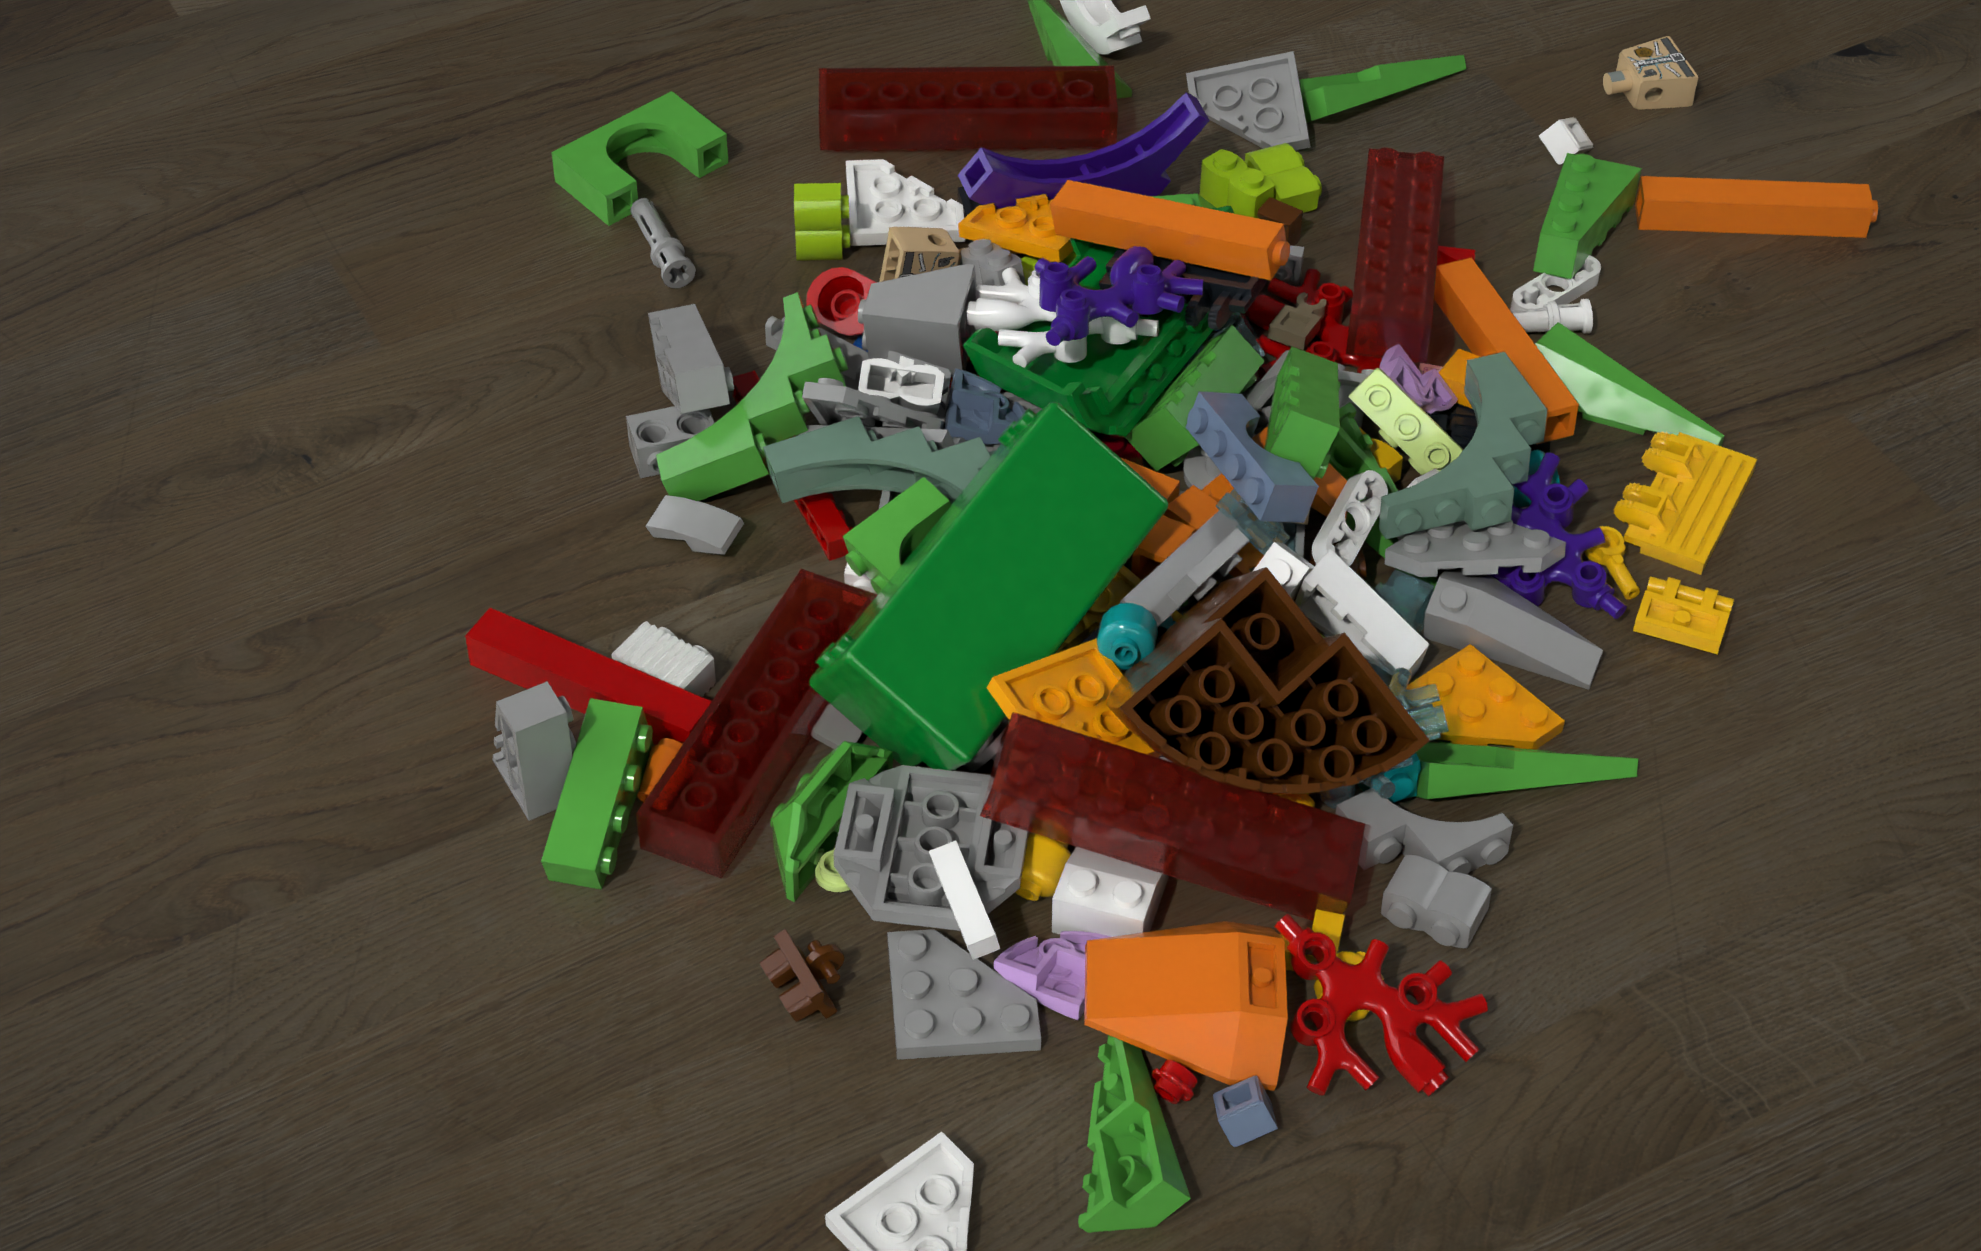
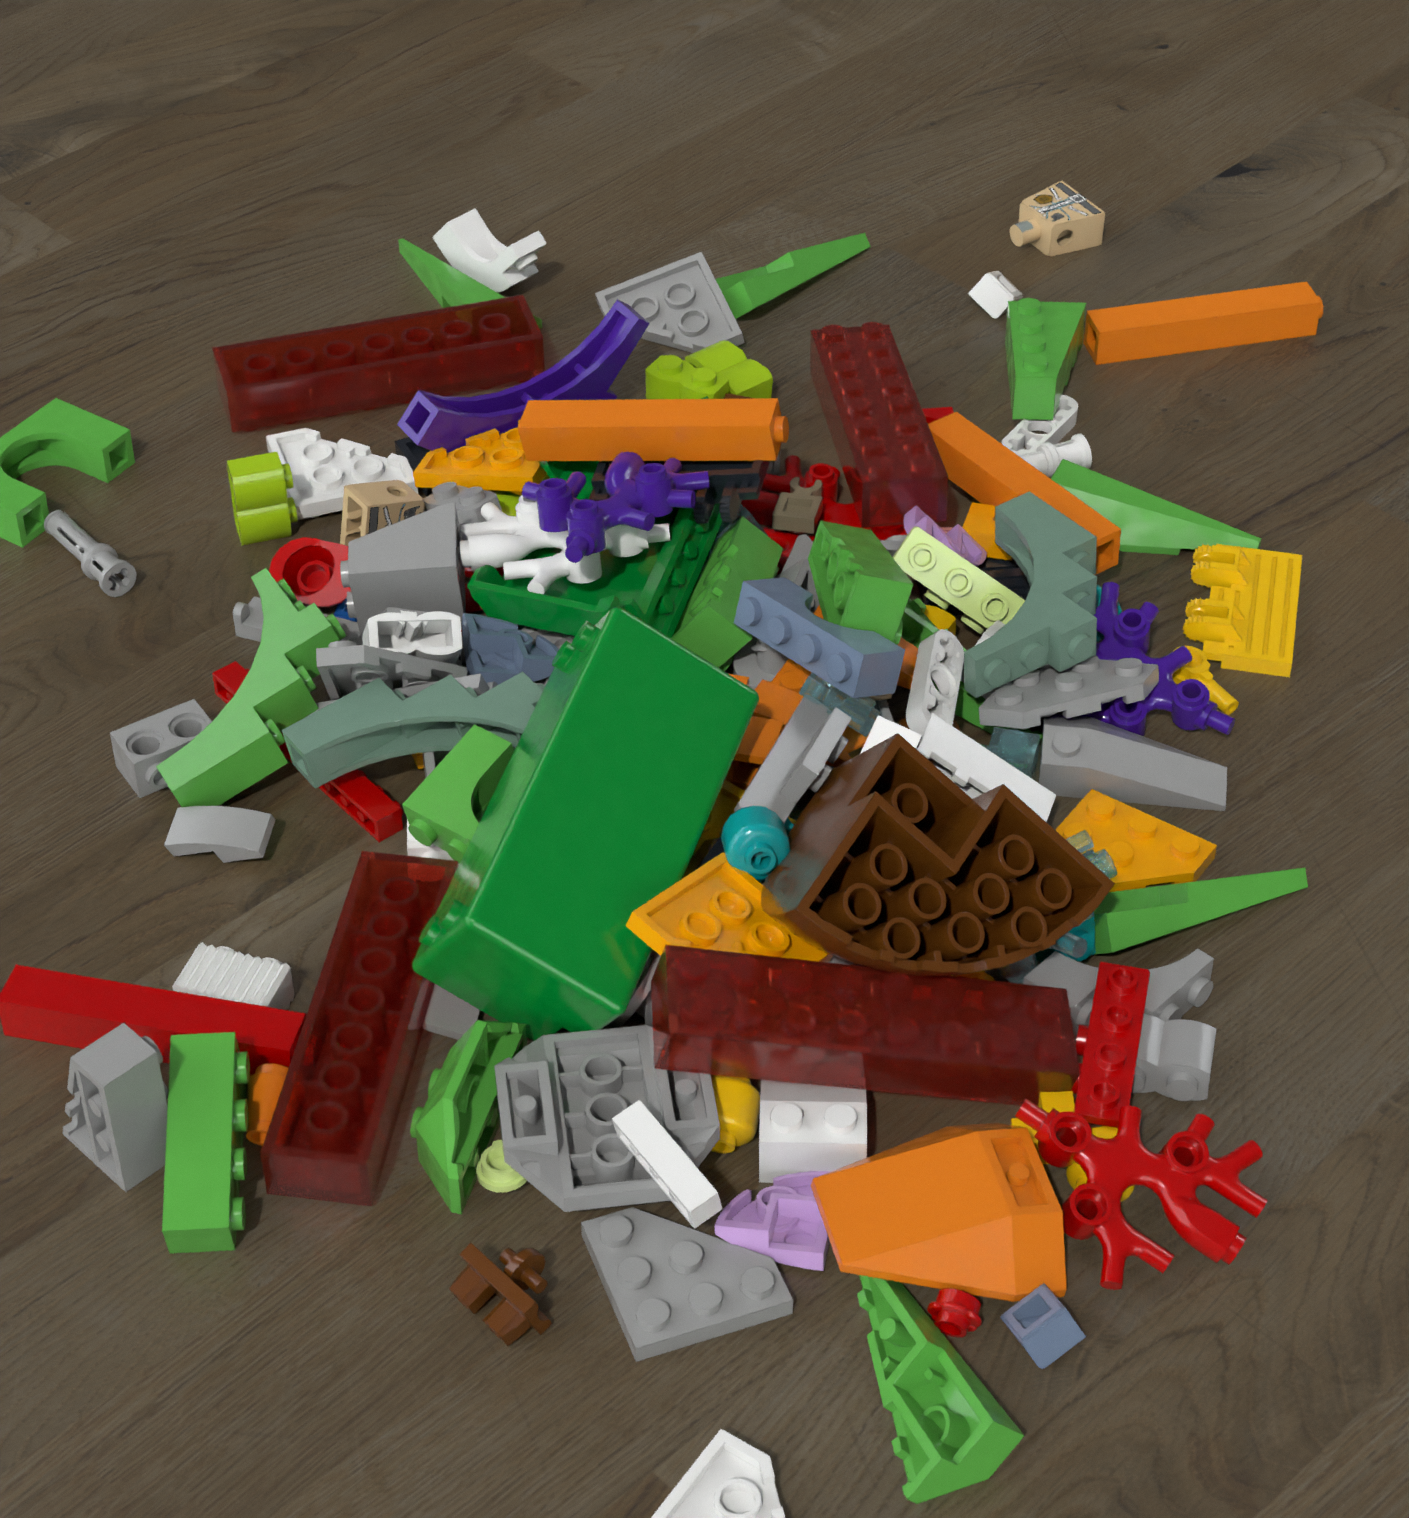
camera: 15 degrees left, 5 degrees down
light grey wedge [648,304,734,414] -> none
yellow plate [1633,576,1734,655] -> none
none -> red bracket [1068,961,1150,1128]

